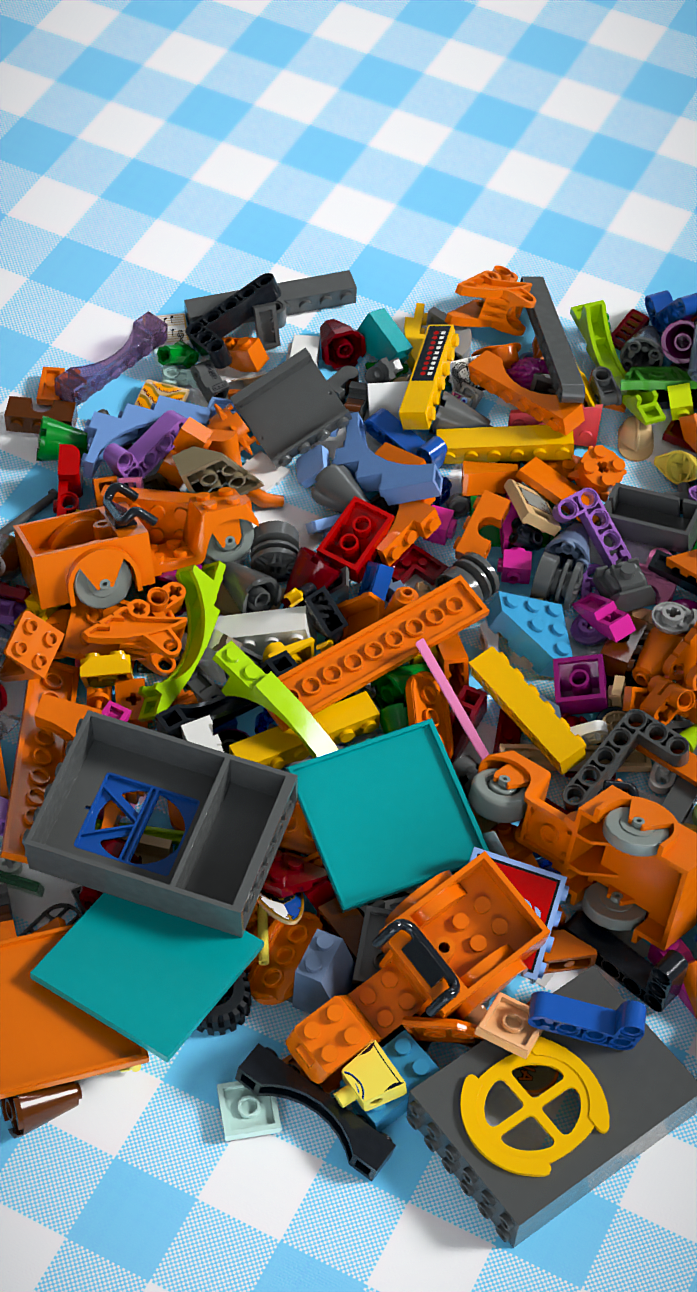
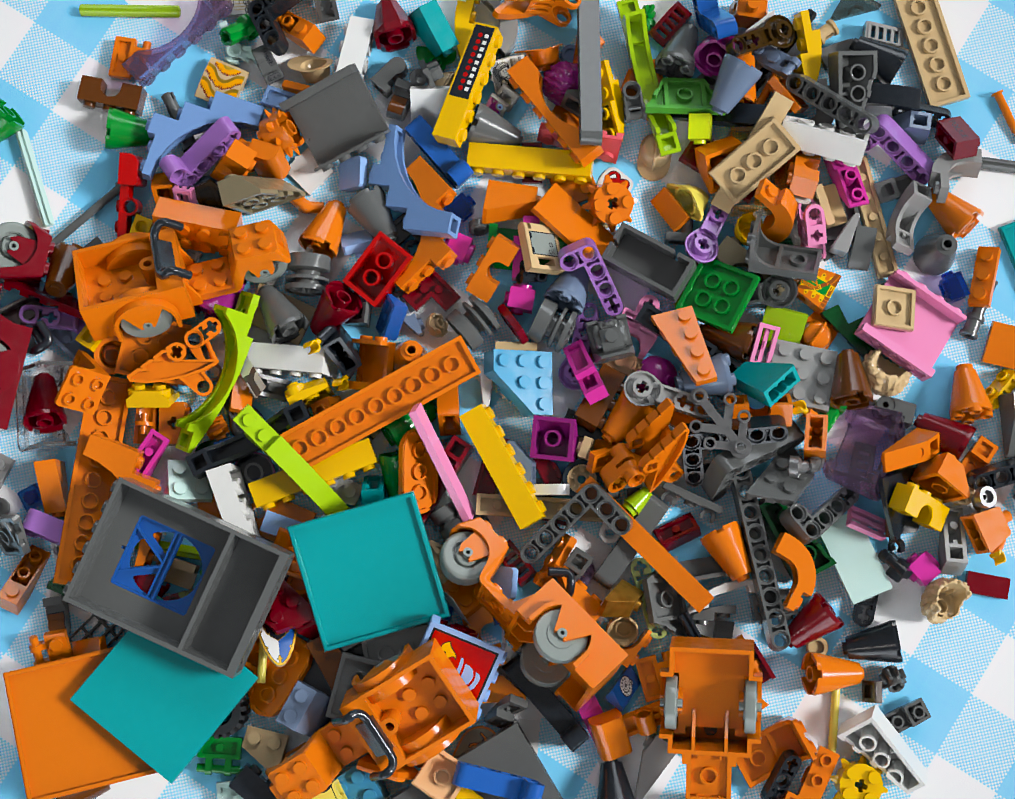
camera: 10 degrees right, 30 degrees up
none -> lime axle [79,4,181,18]
none -> green plate [196,736,243,776]
none -> orange tile [229,374,253,413]
none -> tan wing [242,725,290,769]
none -> orange cone [298,200,347,260]
none -> dark grey slope [484,694,528,728]
none -> dark red tile [498,303,529,344]
none -> orange tile [650,187,691,232]

